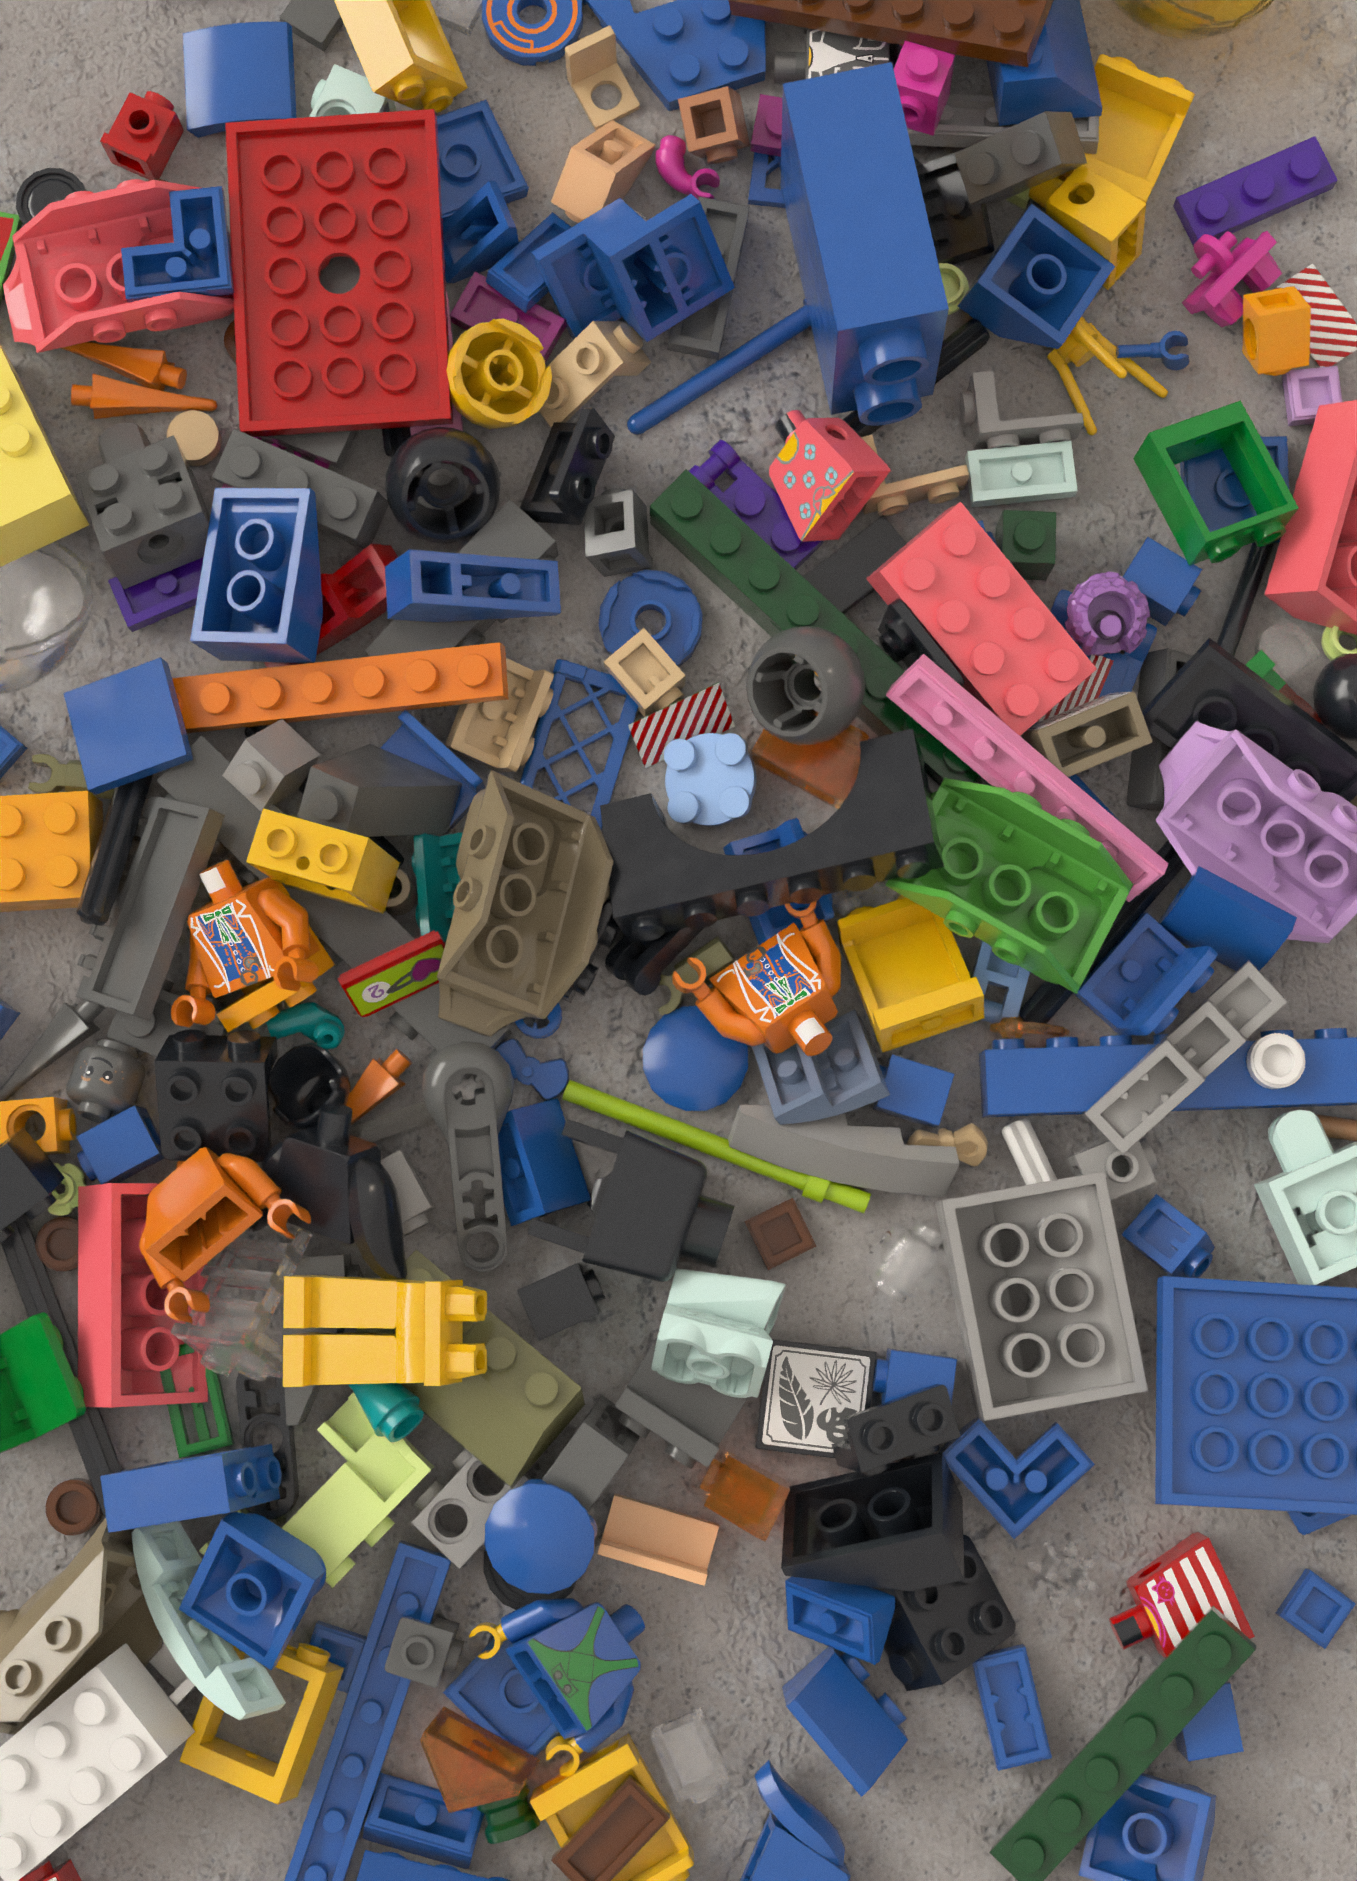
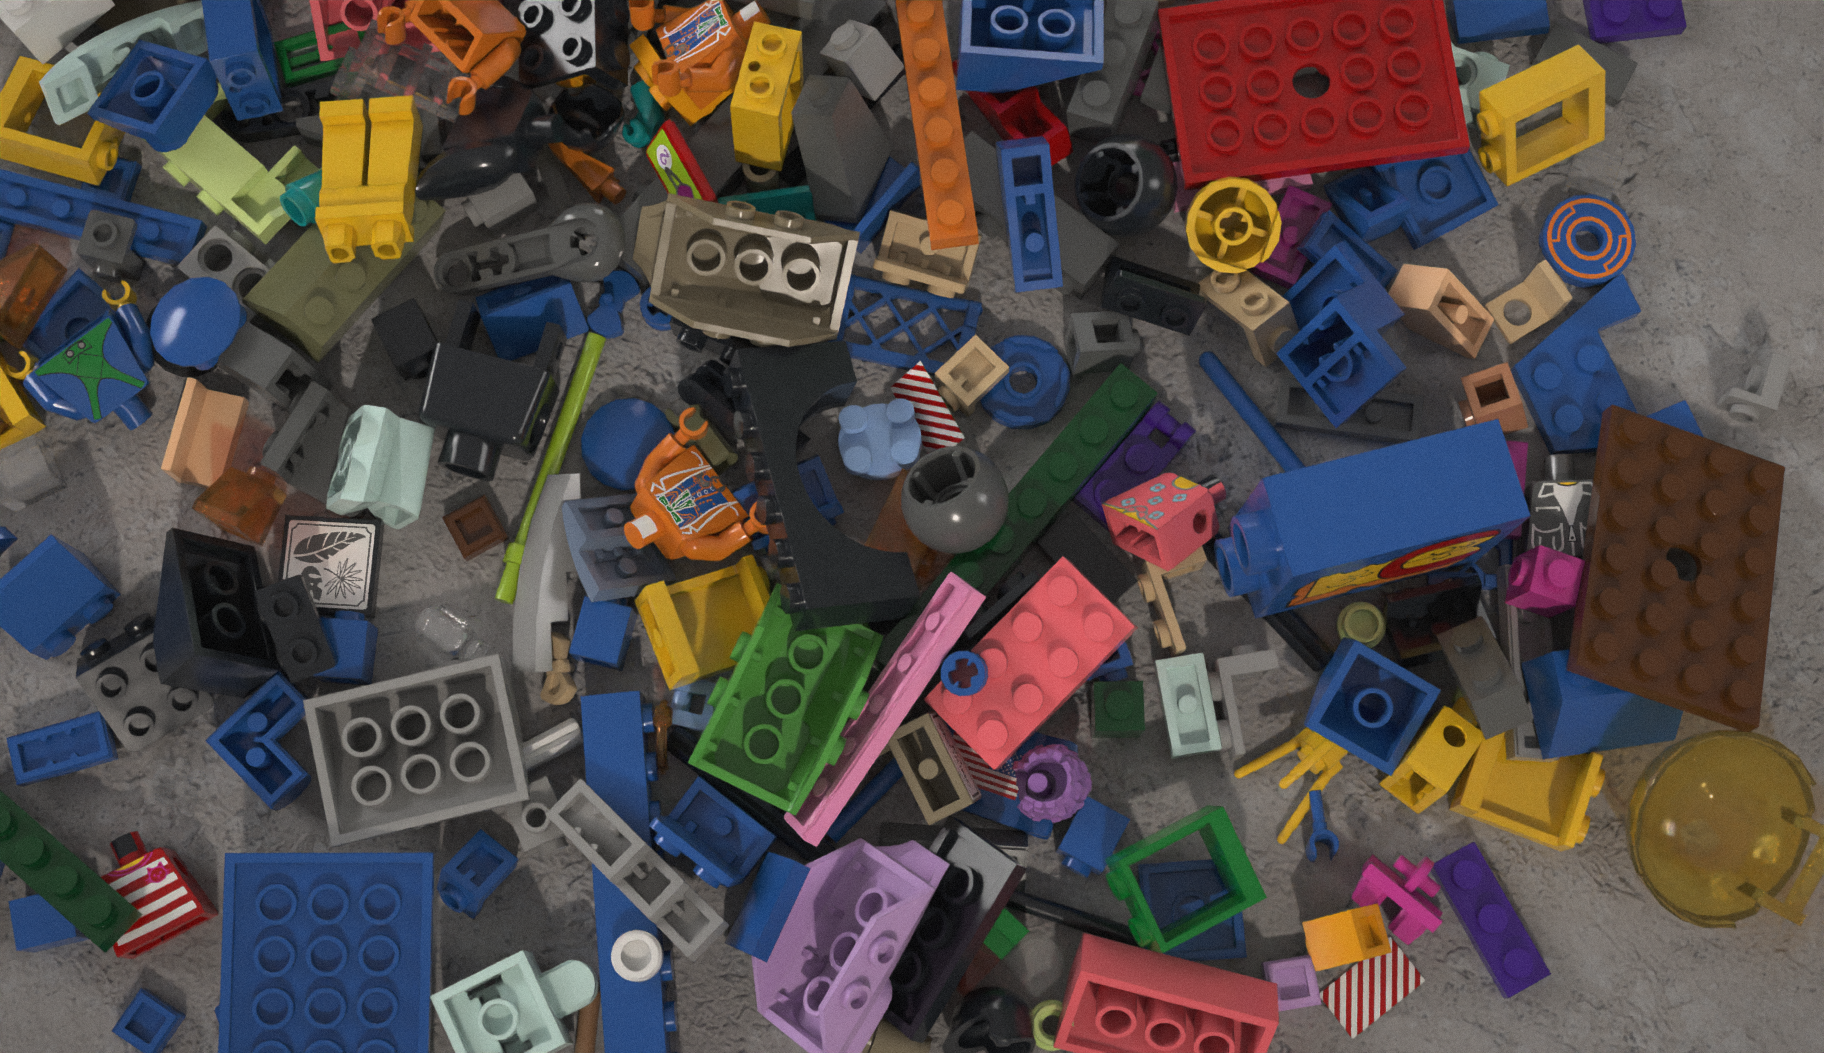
camera: 85 degrees right, 5 degrees down
dark pink arm [655,135,720,199] -> none
blue slope [785,1577,895,1665] -> none
none -> blue bush [941,651,988,696]

